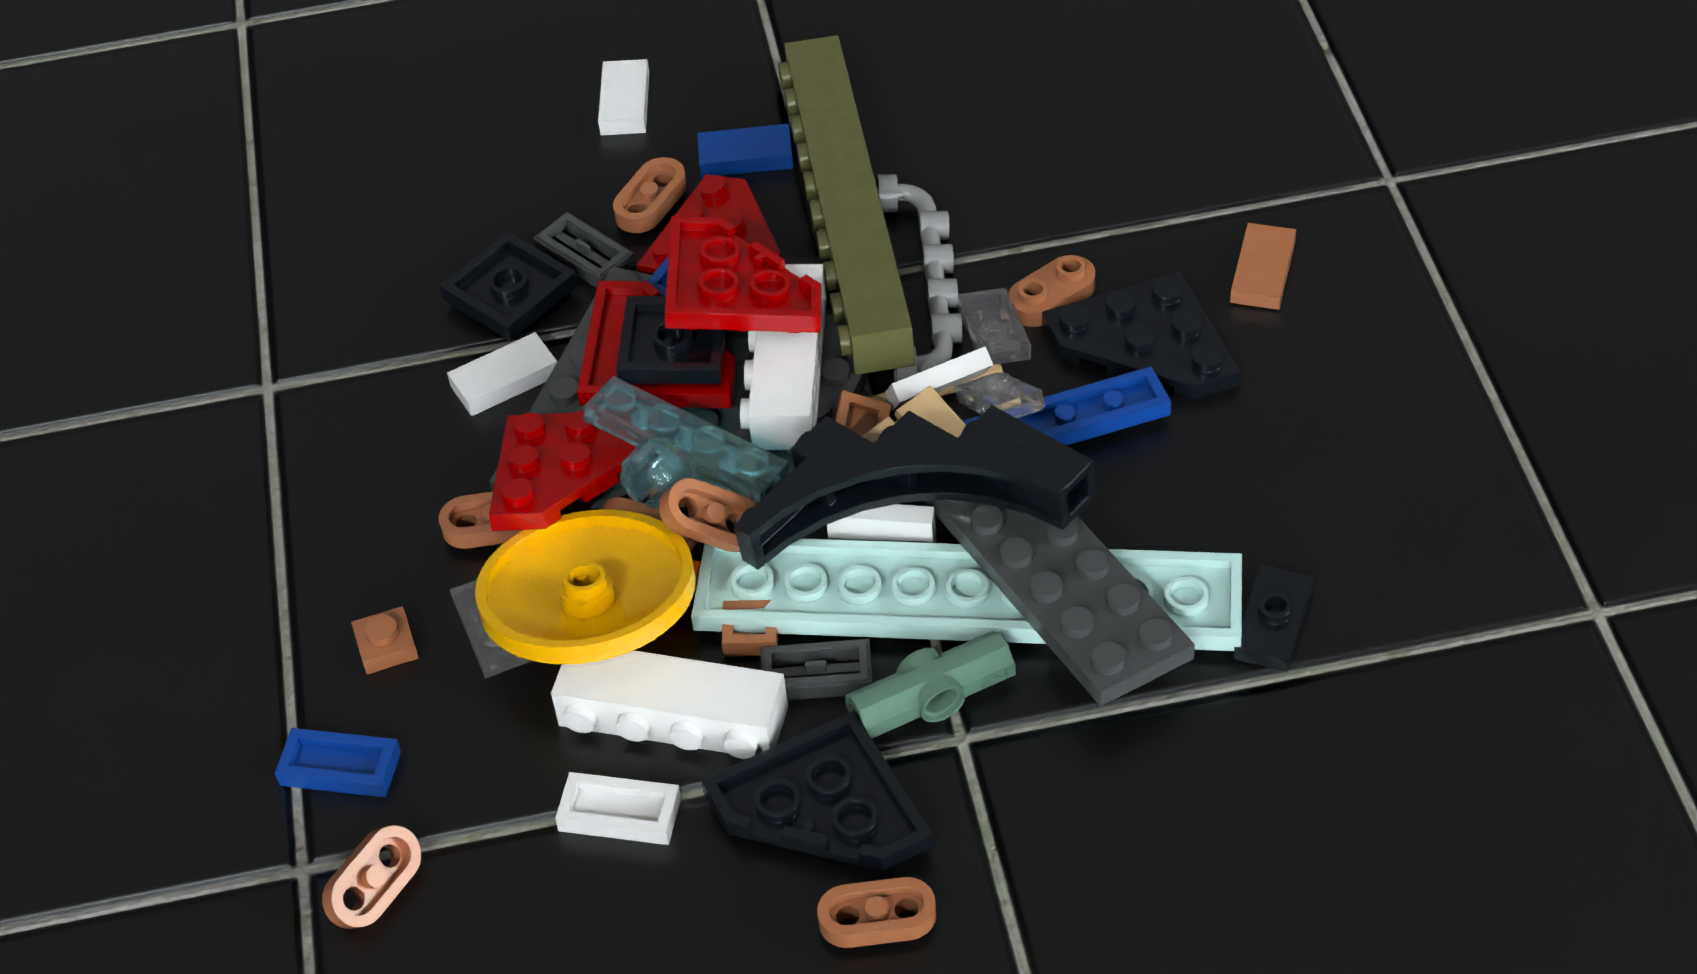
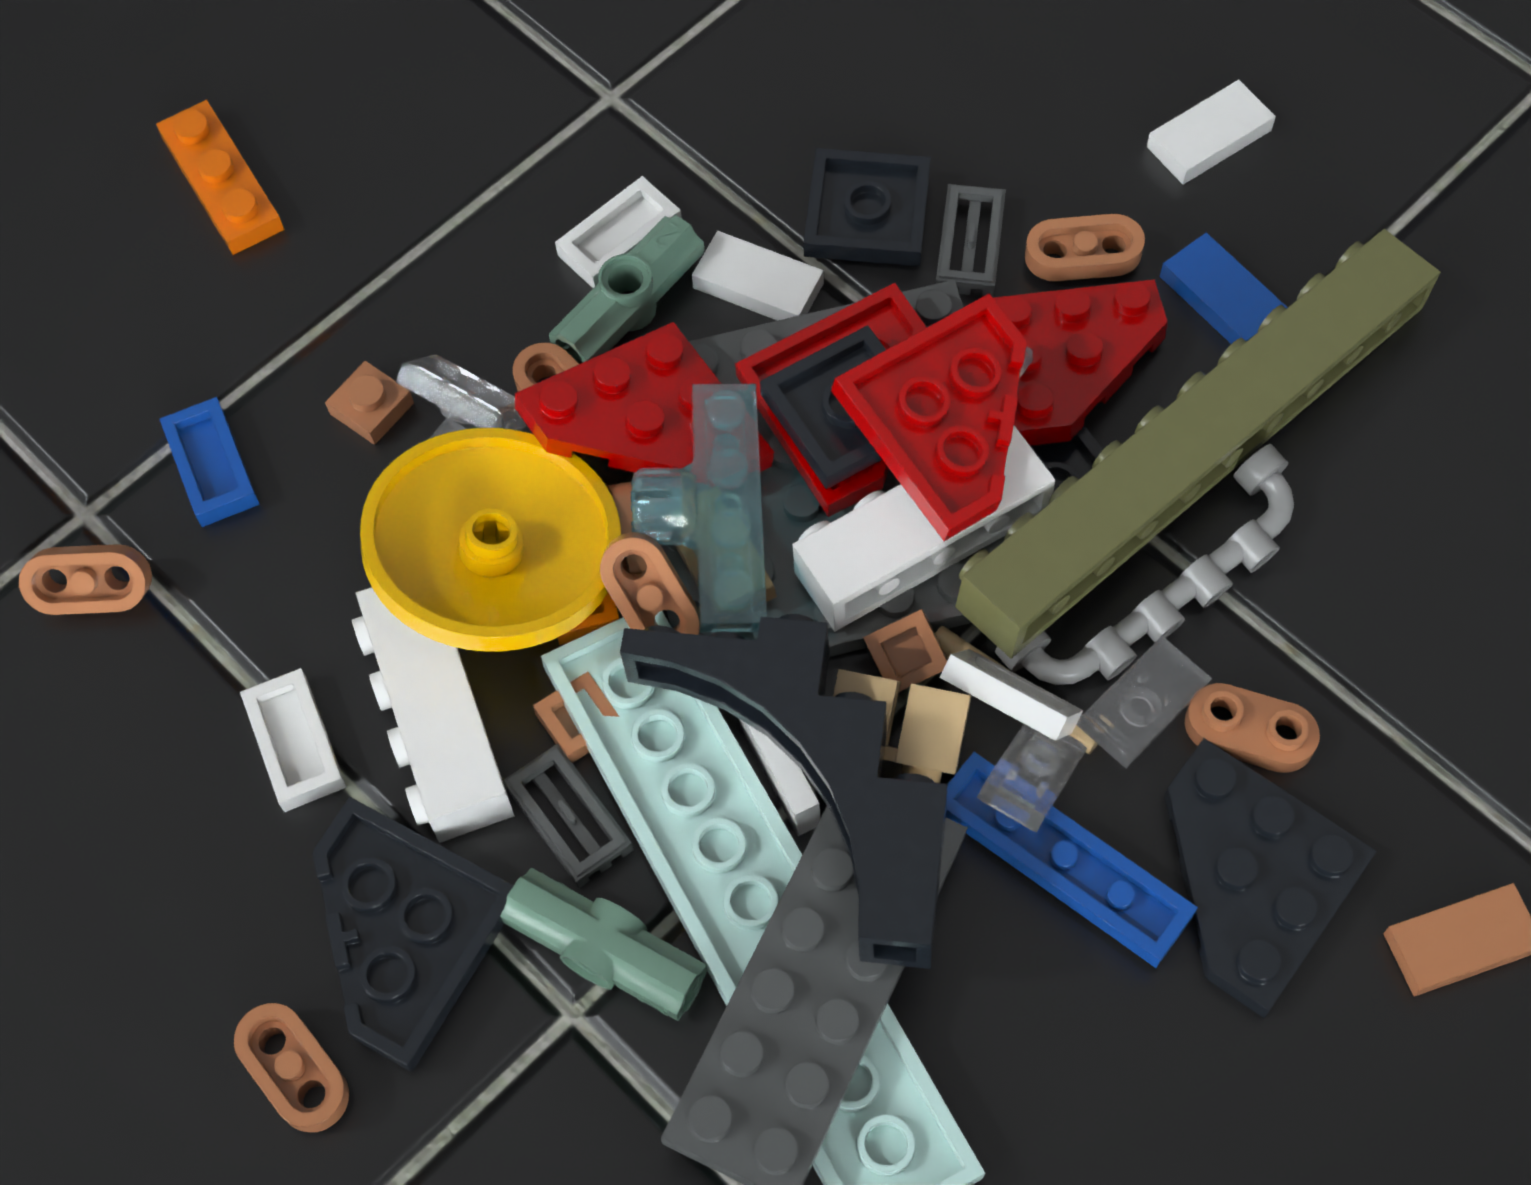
camera: 55 degrees right, 15 degrees up
none -> orange plate [156,100,284,255]
none -> clear plate [396,354,526,430]
none -> sand green piece [549,215,705,364]
none -> white tile [555,176,682,288]

